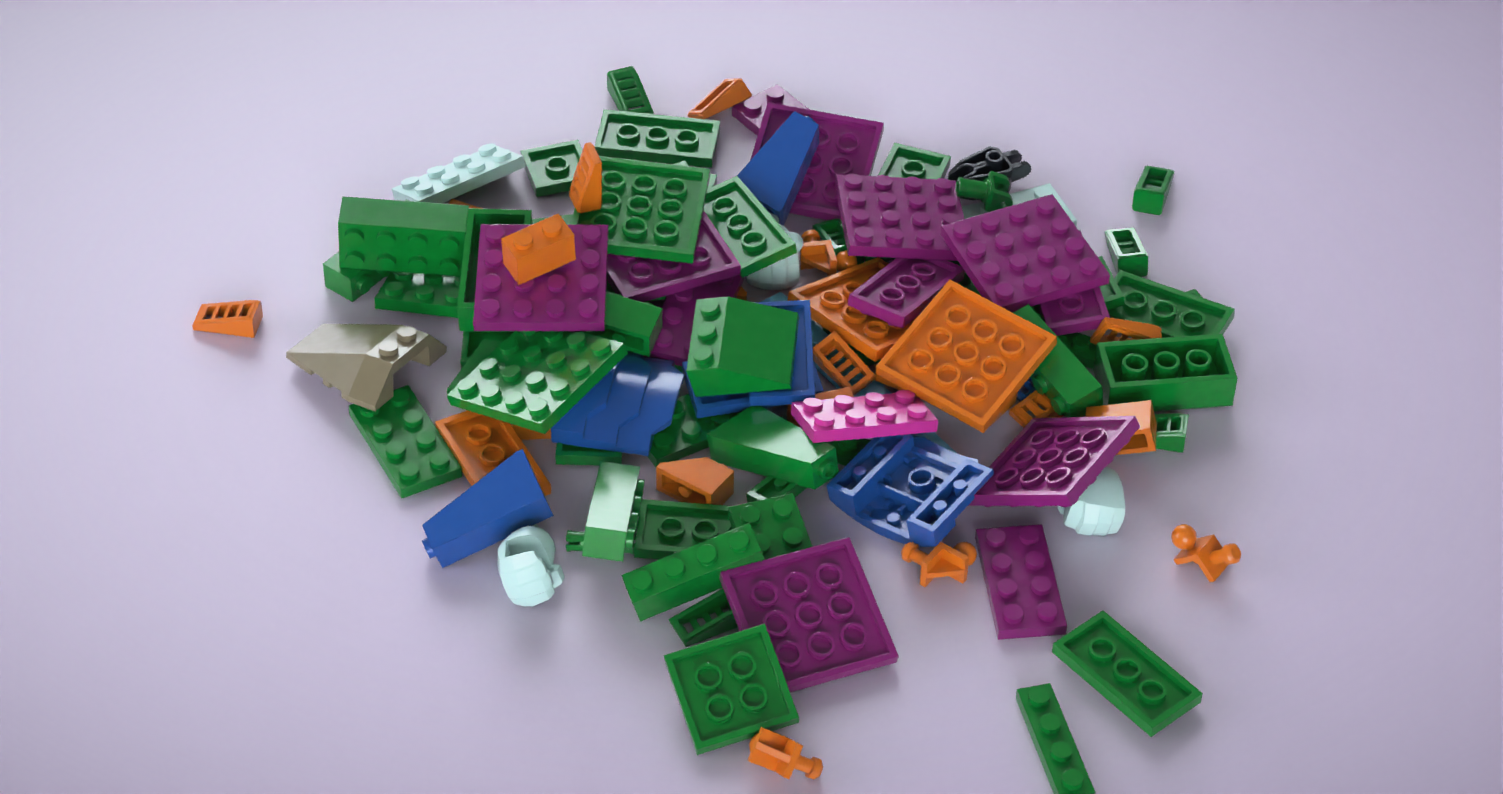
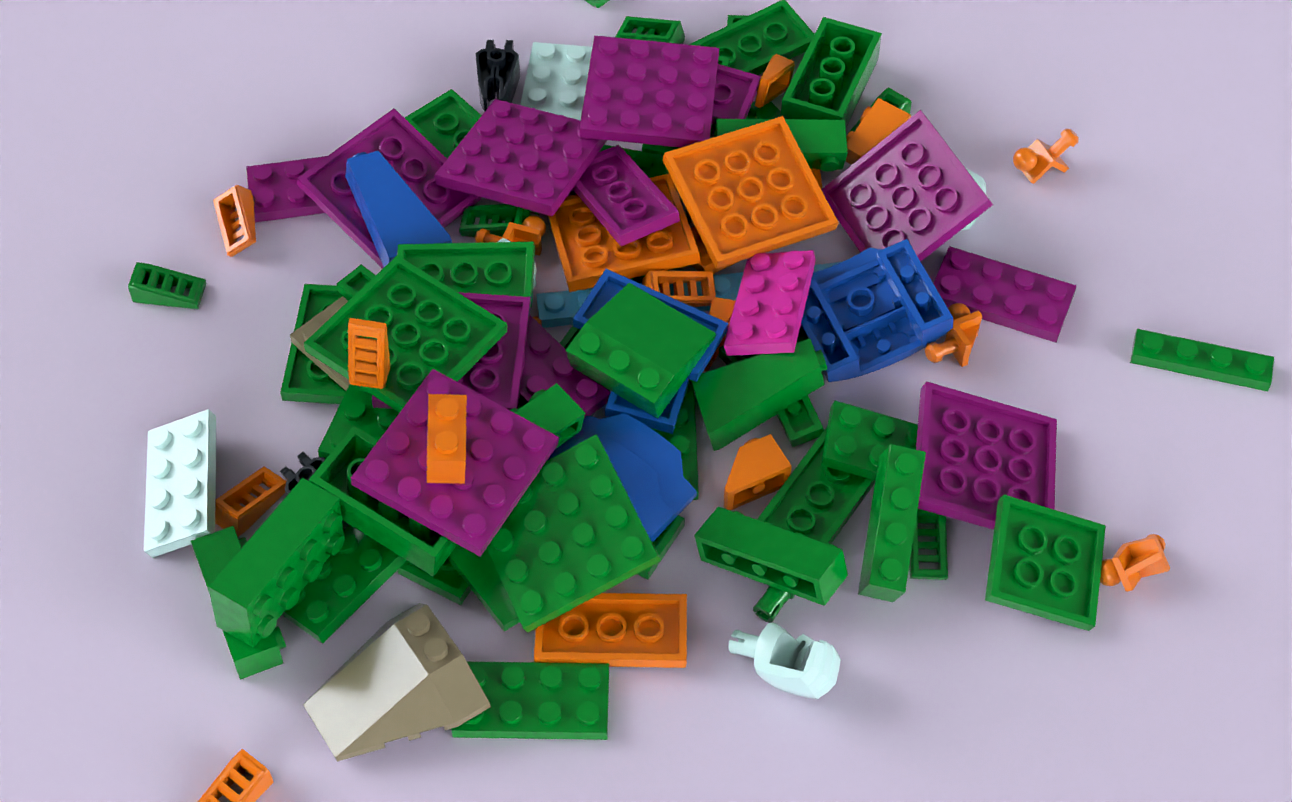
camera: 60 degrees left, 10 degrees up
blue slope [422,449,554,568] -> none
plate [520,139,583,197] -> none
green plate [594,109,720,168] -> none
green piece [955,171,1013,212] -> none
green plate [1052,610,1203,737] -> none

